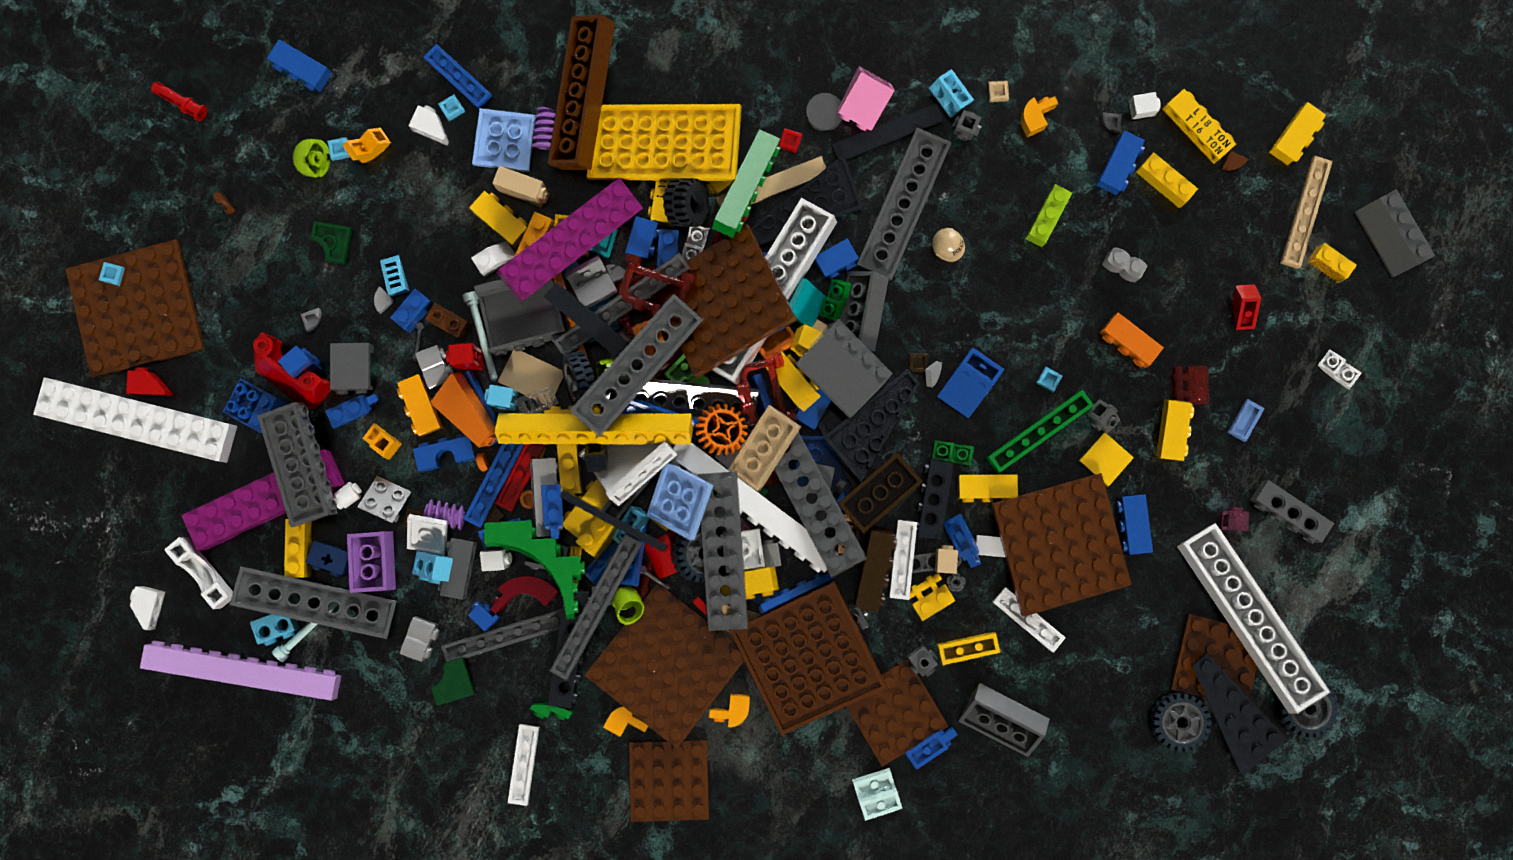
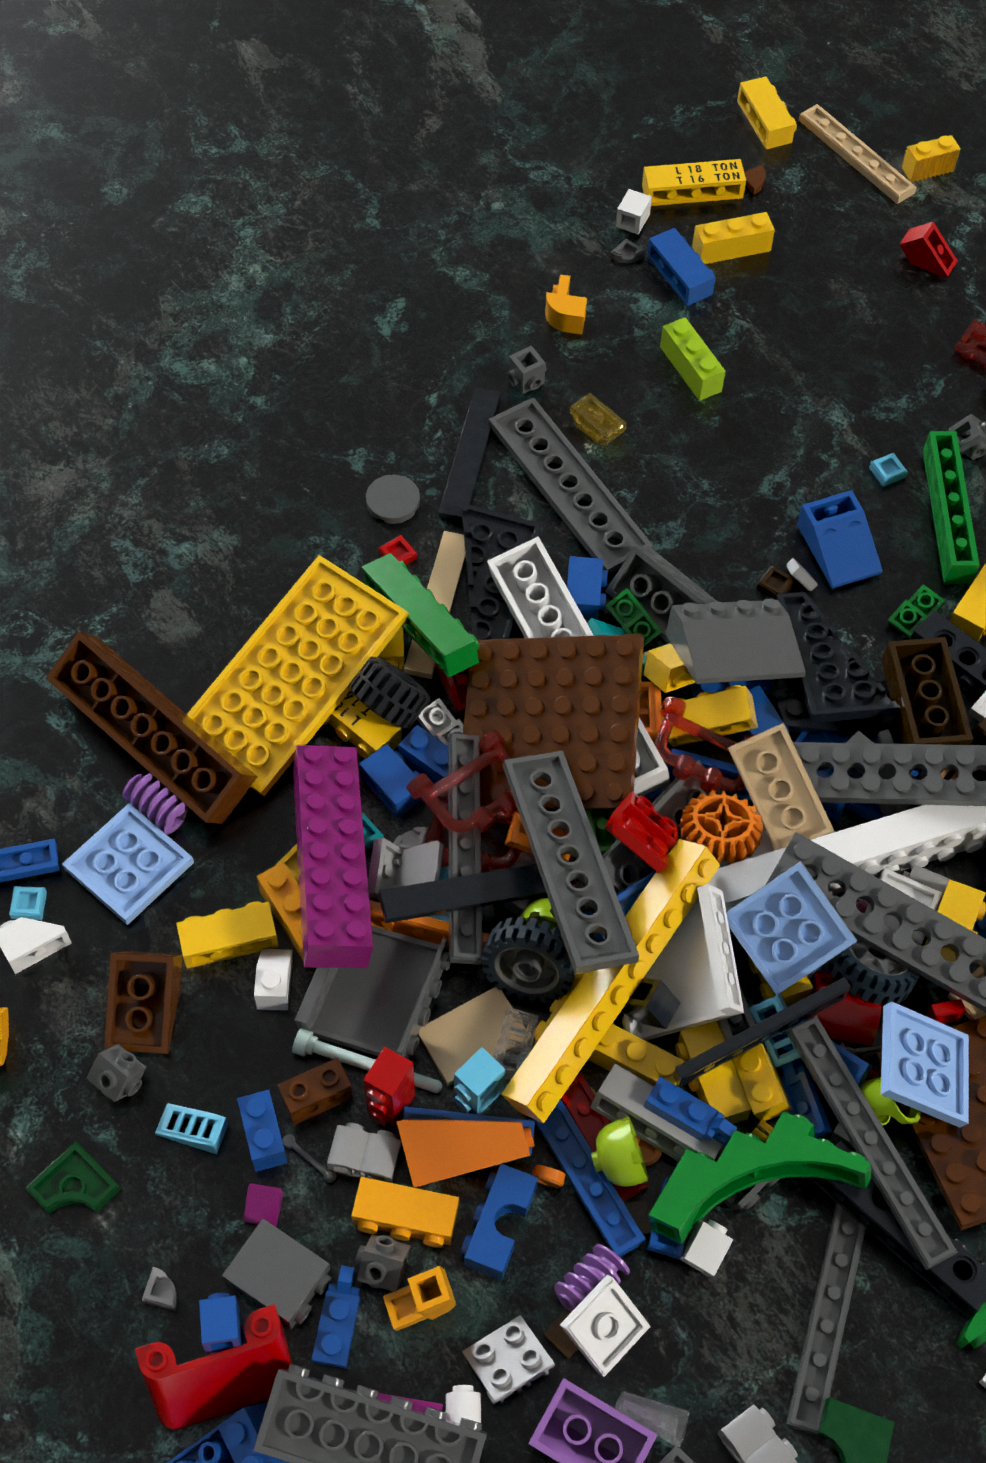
camera: 60 degrees left, 25 degrees down
light grey tile [374,287,394,314] -> none
medium azure brick [412,551,453,584] -> none
dark grey brick [438,538,477,600] -> none
blue brick [468,601,501,631] -> none
dark red arch [490,576,560,614] -> none
tan brick [492,166,549,208] -> none
bright pink slope [837,66,894,131] -> none
medium azure brick [929,69,974,118] -> none
tan helmet [932,228,965,262] -> none
tan tile [988,81,1009,102] -> none
orange brick [1100,312,1164,368] -> none
light grey brick [1102,248,1147,282] -> none
dark grey slope [1354,189,1435,278] -> none
none -> dark grey brick [86,1044,146,1102]
none -> reddish brown slope [104,951,182,1054]
none -> magenta slope [243,1184,283,1227]
none -> dark grey brick [355,1234,411,1292]
none -> clear yellow slope [570,393,627,445]
none -> lime cylinder [591,1117,649,1187]
none -> red brick [605,791,678,873]
none -> clear slope [615,1391,690,1448]
none -> light blue plate [881,1001,969,1128]

